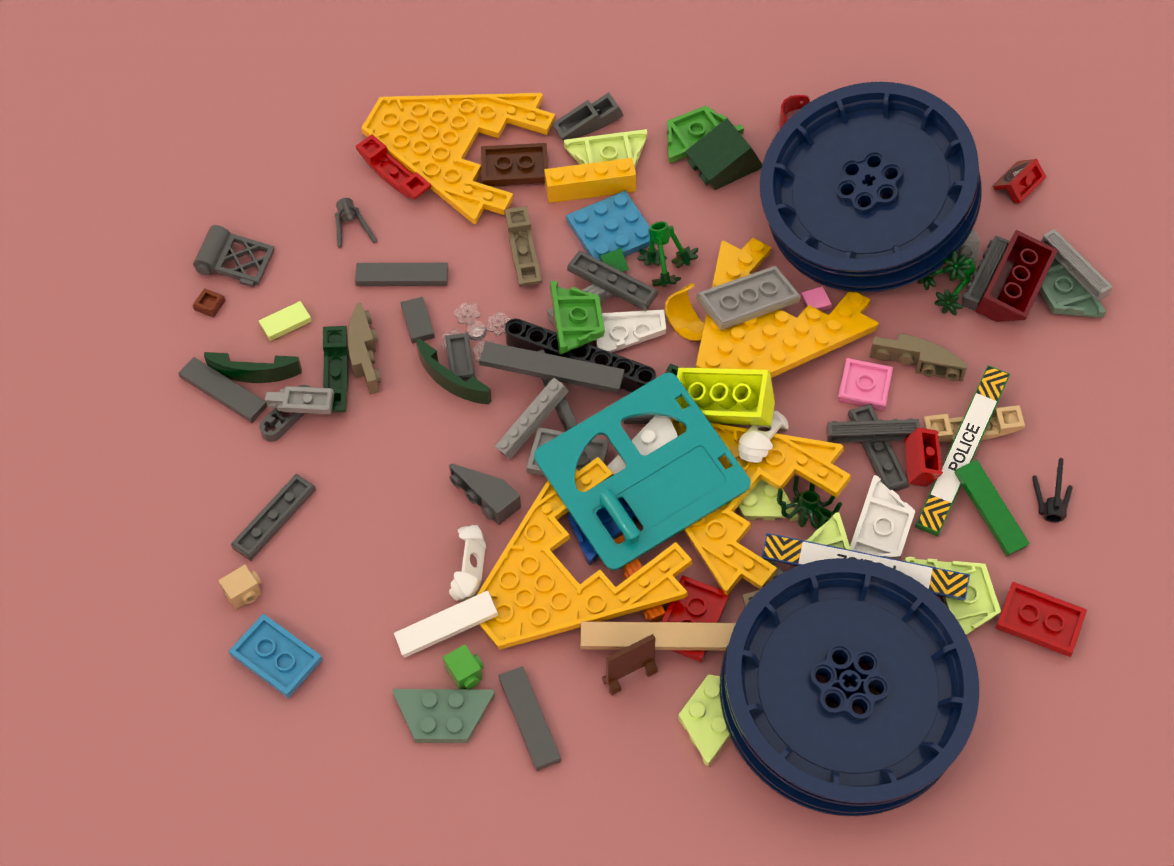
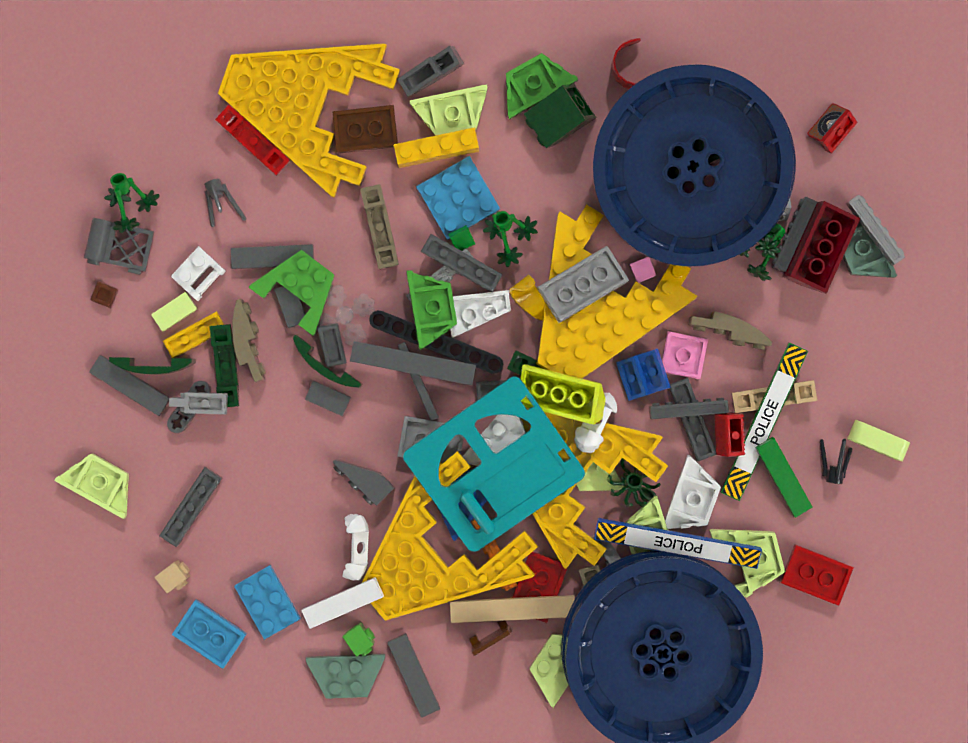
camera: 10 degrees left, 30 degrees up
light grey piece [495,378,569,460] -> none
none -> yellowish green wing [54,453,129,519]
none -> plant [104,173,160,233]
none -> yellow tile [163,311,225,358]
none -> white plate [171,246,226,301]
none -> dark azure plate [234,565,301,640]
none -> bright green wing [249,250,335,336]
none -> dark grey tile [305,381,351,416]
none -> blue slope [616,348,671,401]
none -> yellowish green beam [847,420,910,462]

